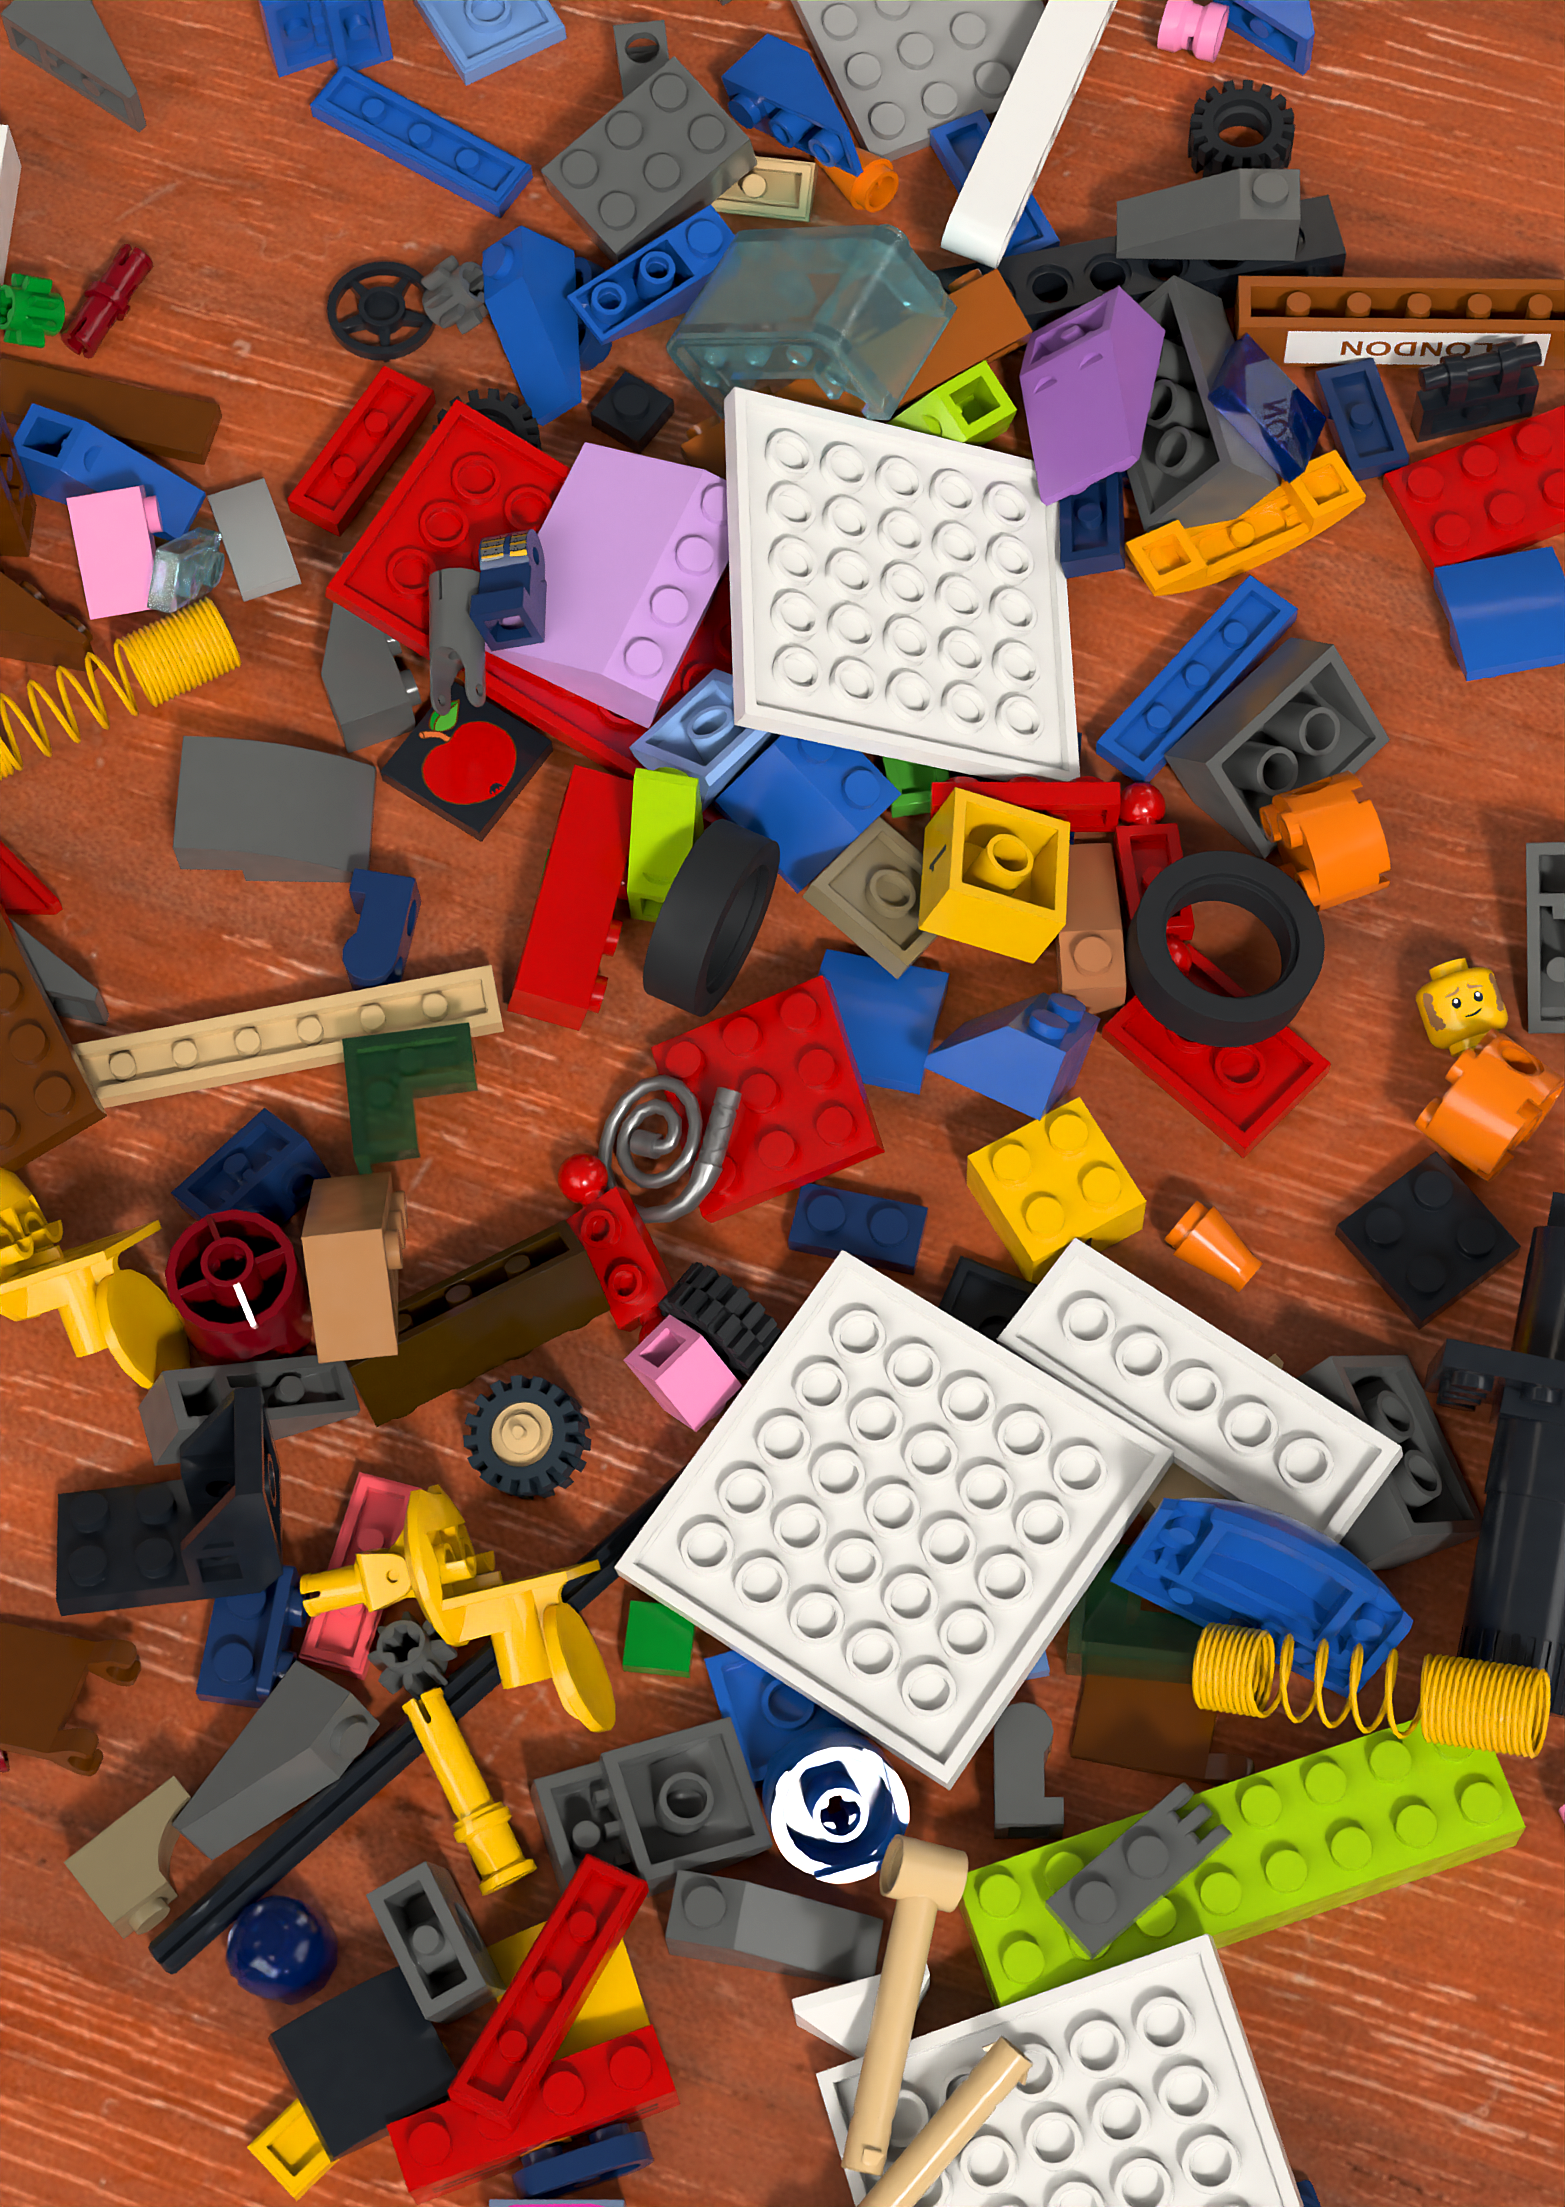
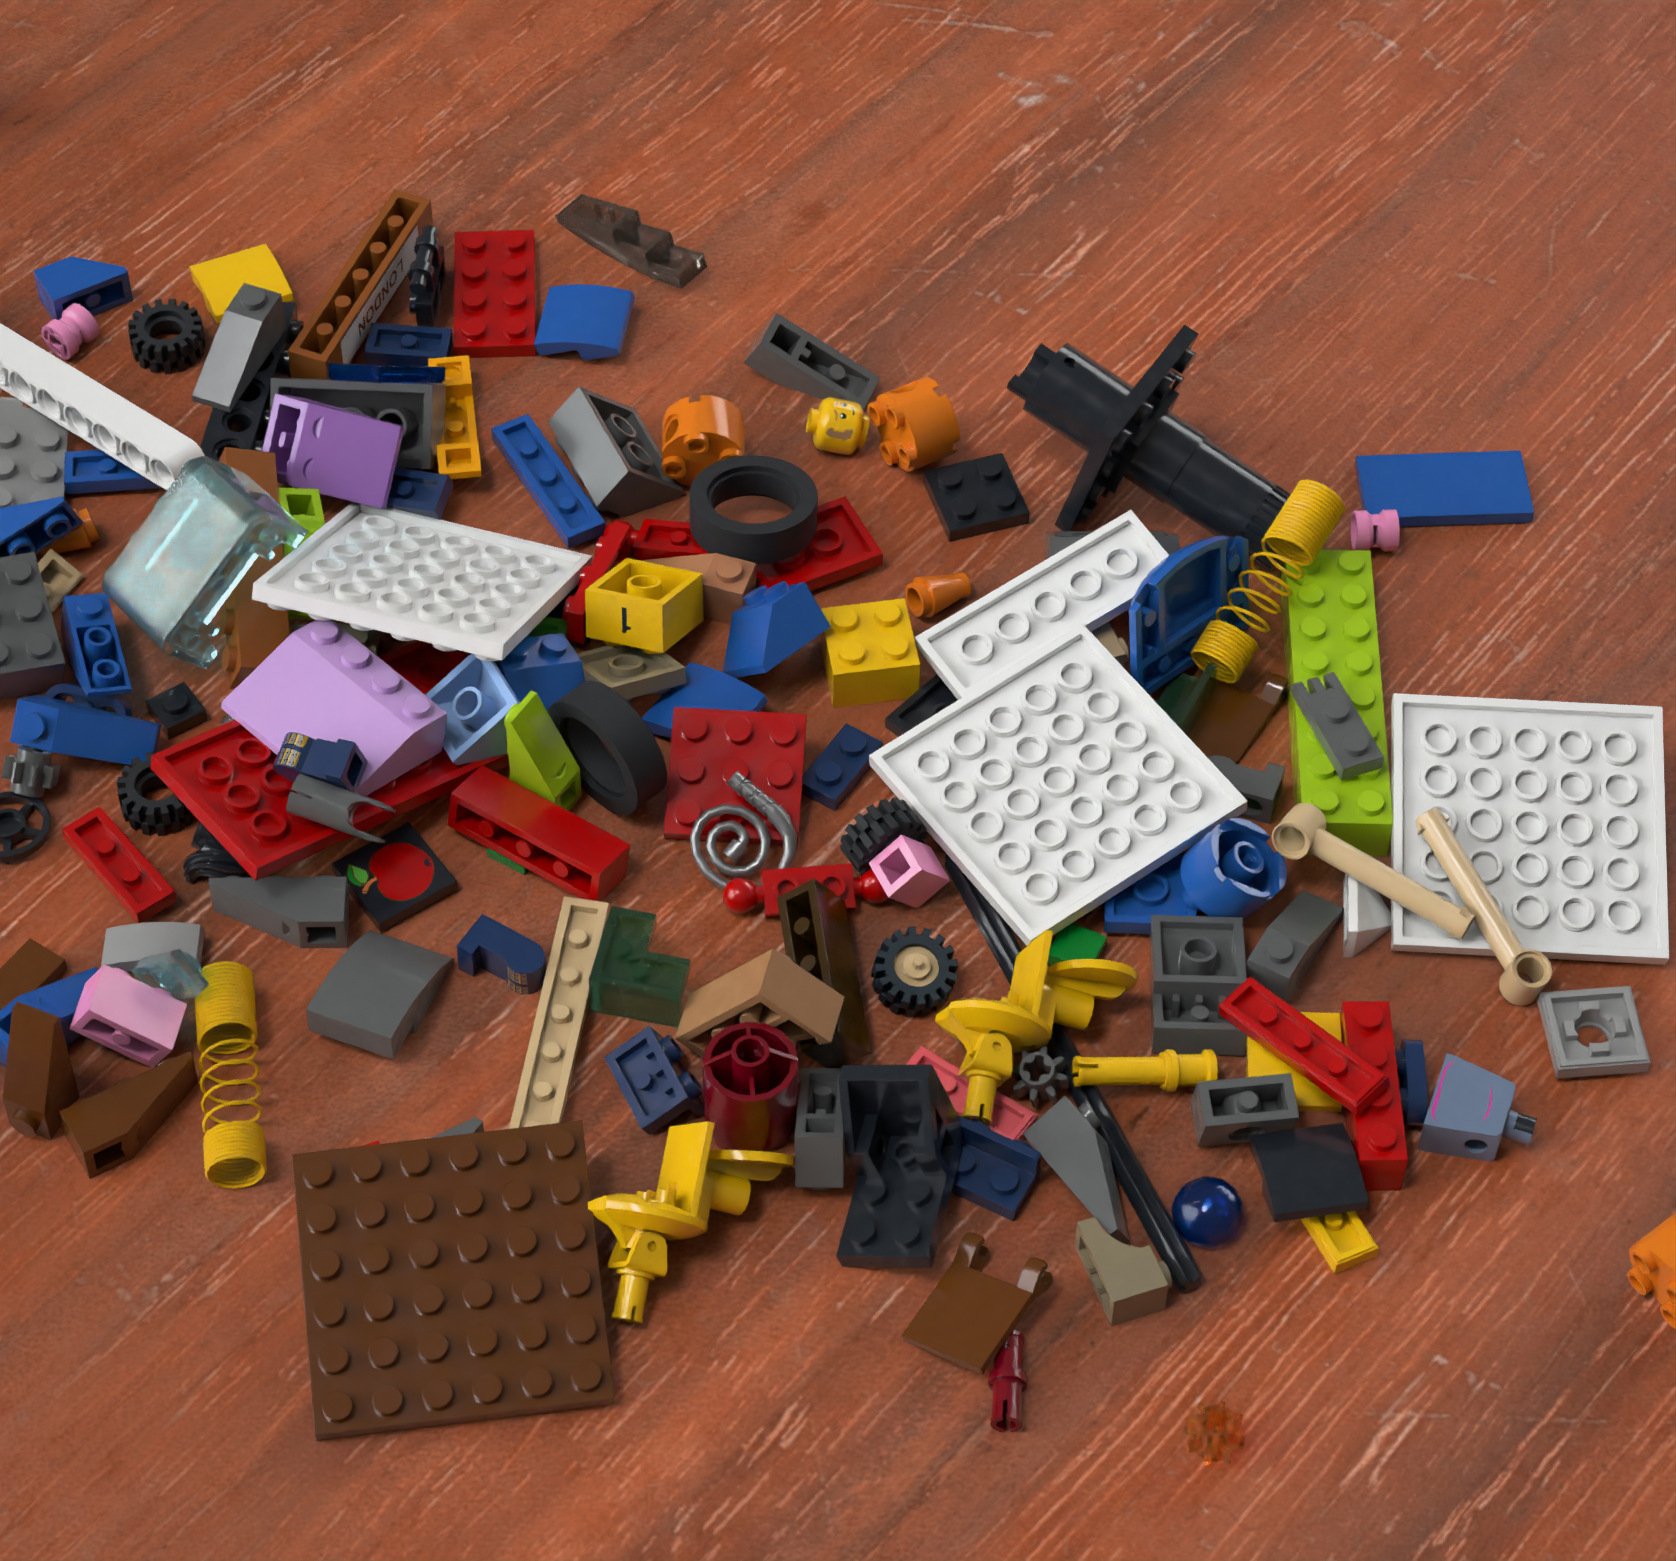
camera: 75 degrees left, 15 degrees down
none -> yellow slope [189,244,294,323]

